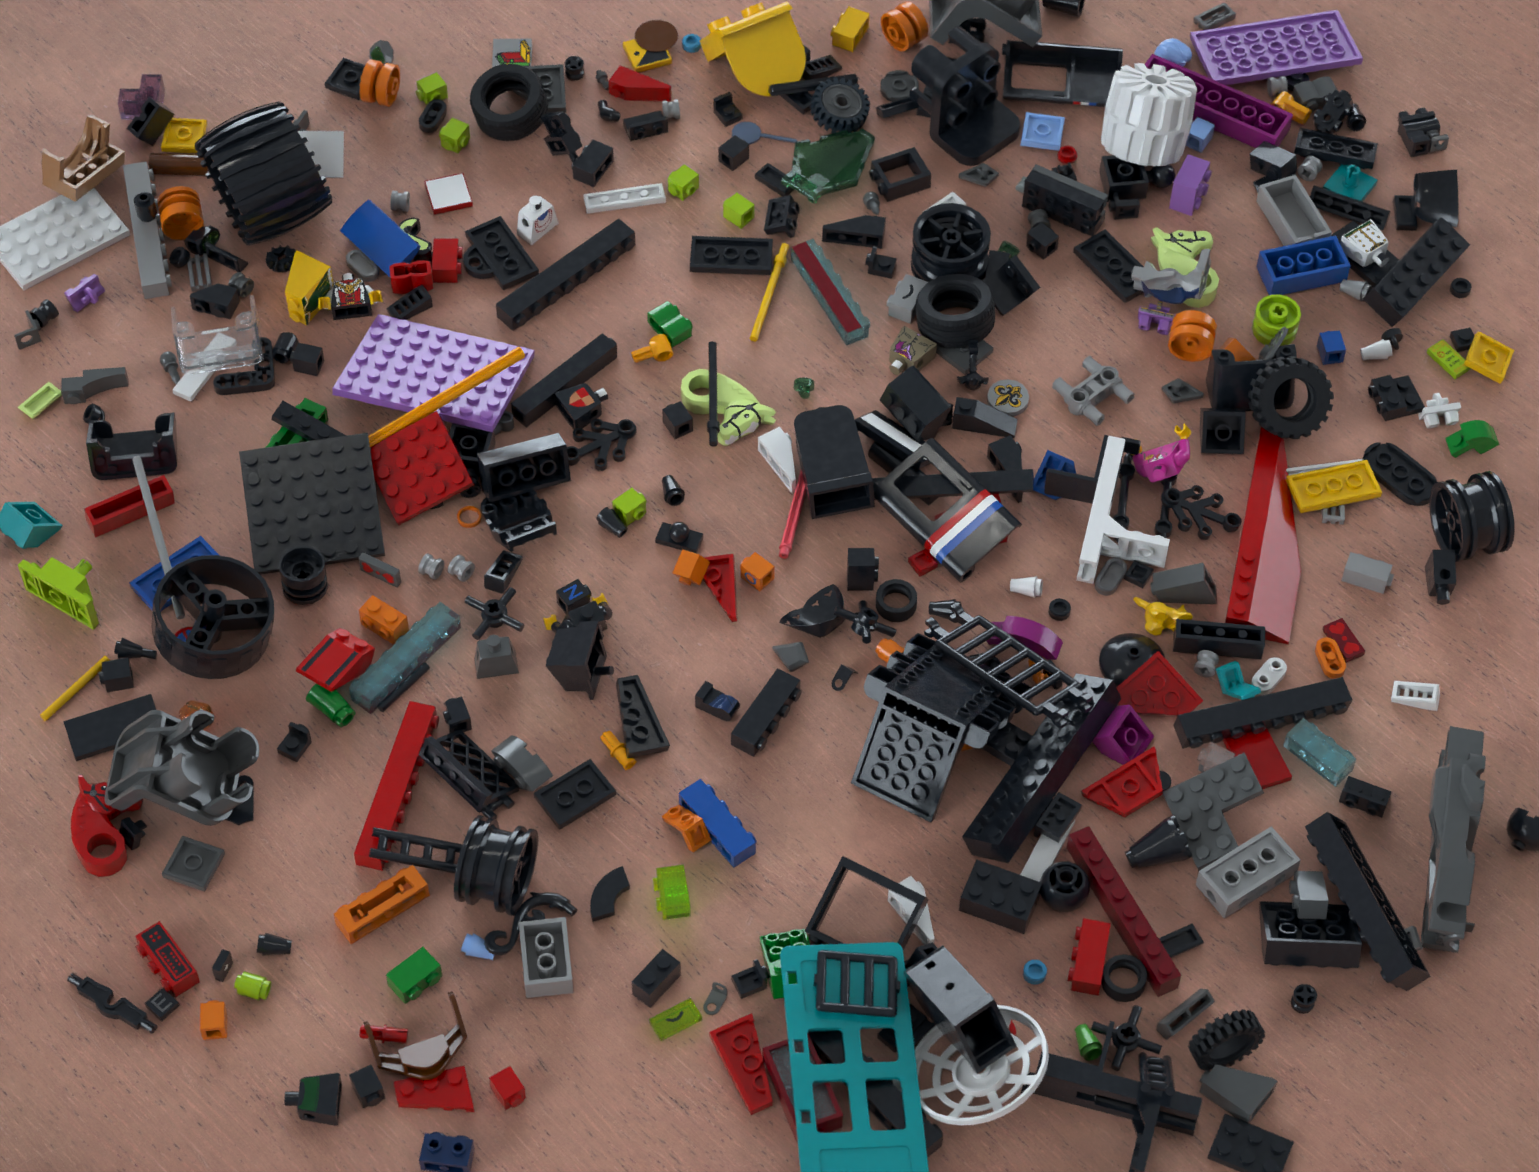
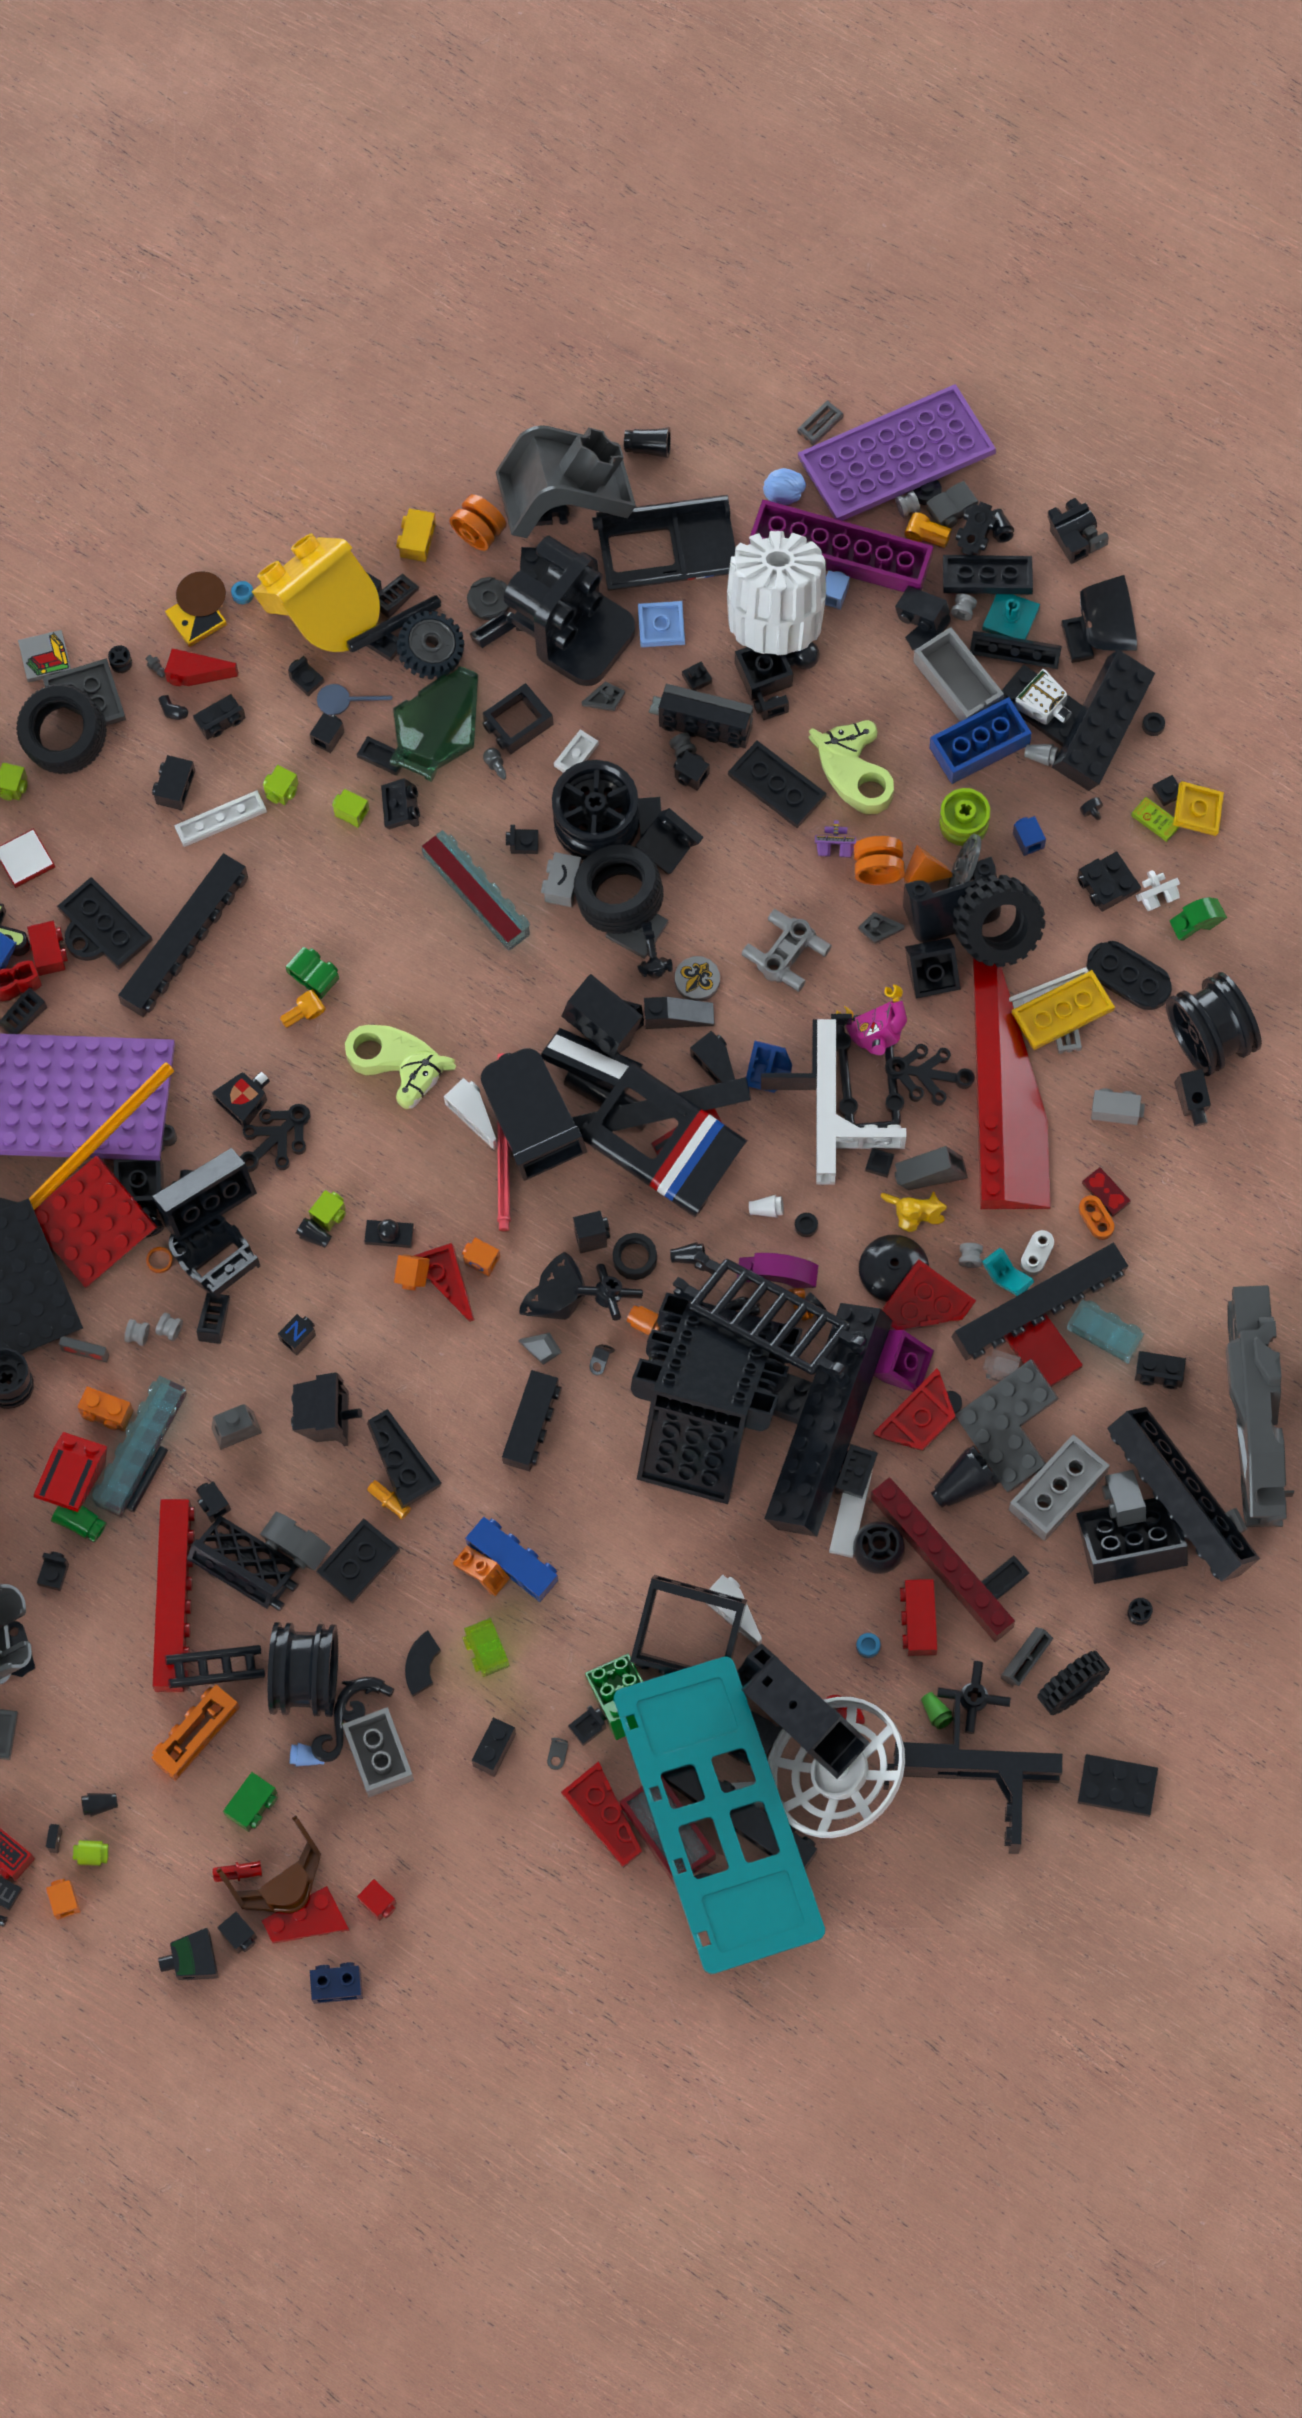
camera: 10 degrees left, 15 degrees up
black bar [465,587,524,640] -> none
black brick [511,333,617,428] -> none
white torso [517,196,558,245] -> none
black plate [540,111,582,163] -> none
black torso [543,593,613,633] -> none
clear neon green tile [649,998,702,1041] -> none
light grey wheel [662,99,680,120] -> none
black brick [662,401,693,439] -> none
black cone [662,475,685,506] -> none
black plate [690,236,773,275] -> none
black leg [695,681,740,721] -> none
black bar [707,341,720,447] -> none
yellow bar [750,243,789,342] -> none
clear green tile [793,377,814,399] -> none
black bar [814,950,900,1018] -> none
black slope [822,215,886,249] -> none
dark tan torso [889,326,937,375] -> none
red tile [908,548,938,577] -> none
black brick [959,859,1042,934] -> none
clear green tile [998,240,1020,259] -> none
red plate [1057,145,1077,164] -> none
flat silver tile [1095,558,1127,596] -> none
black tyre [1101,954,1147,1002] -> none
light grey hips [1131,249,1211,304] -> none
black bar [1138,1052,1175,1096] -> none
medium lavender brick [1169,154,1212,216] -> none
black brick [1173,619,1265,659] -> none
dark grey slope [1199,1065,1277,1123] -> none
white cone [1360,339,1393,361] -> none
white slope [1391,681,1440,711] -> none

